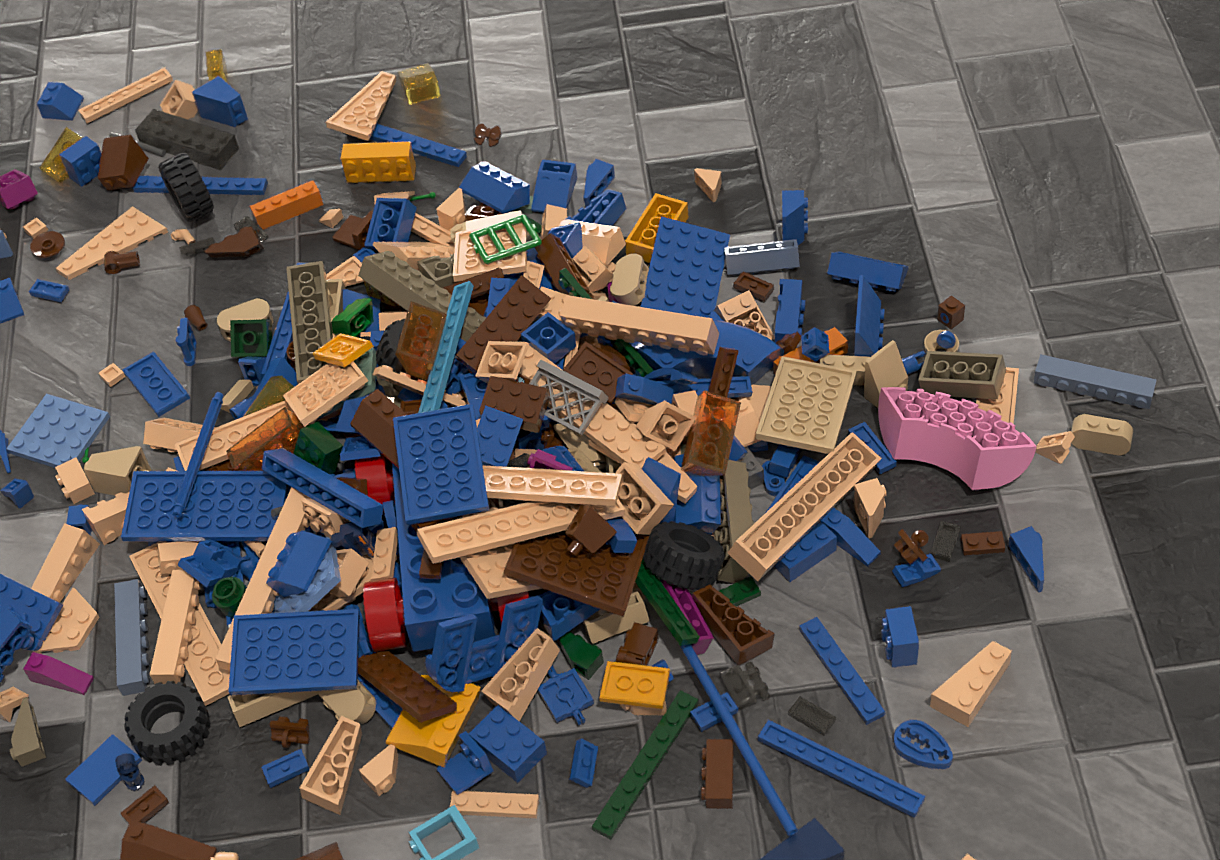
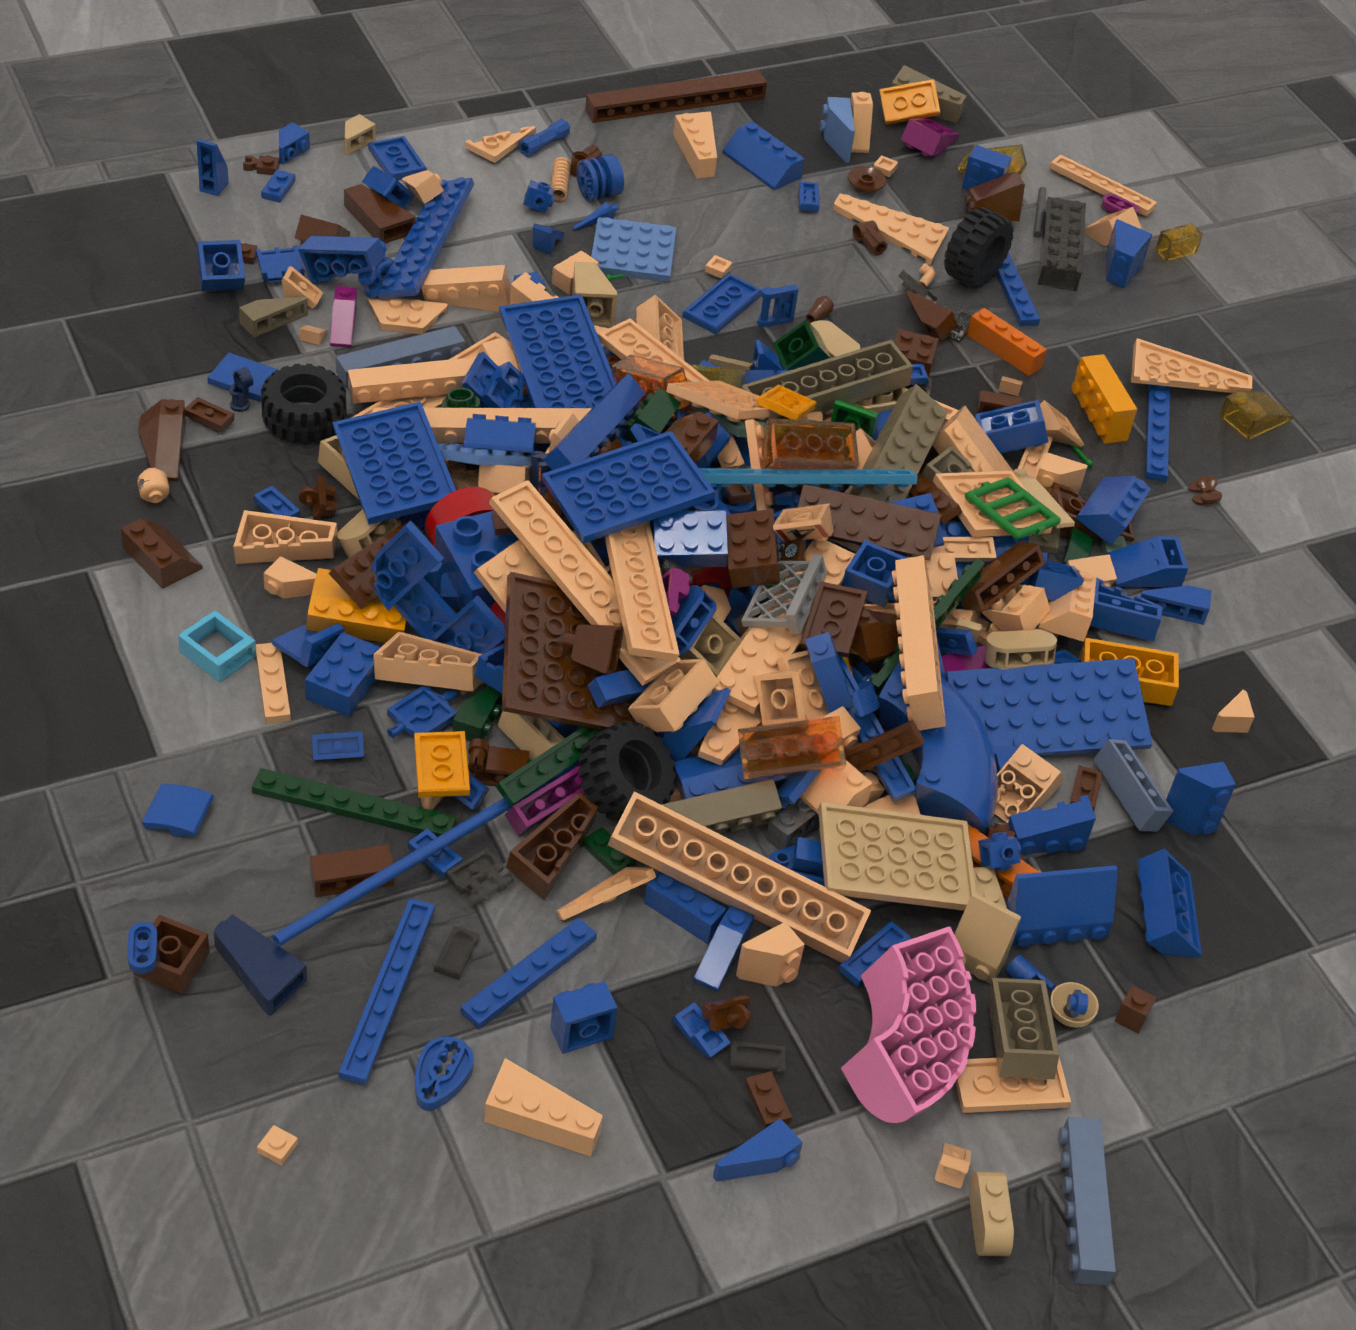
camera: 60 degrees right, 5 degrees down
blue slope [37,82,84,121] -> none
blue piece [172,392,224,518] -> none
none -> light nougat slope [300,325,328,345]
none -> light nougat wing [556,867,656,920]
none -> reddish brown brick [894,329,939,382]
none -> magenta plate [1102,194,1139,215]

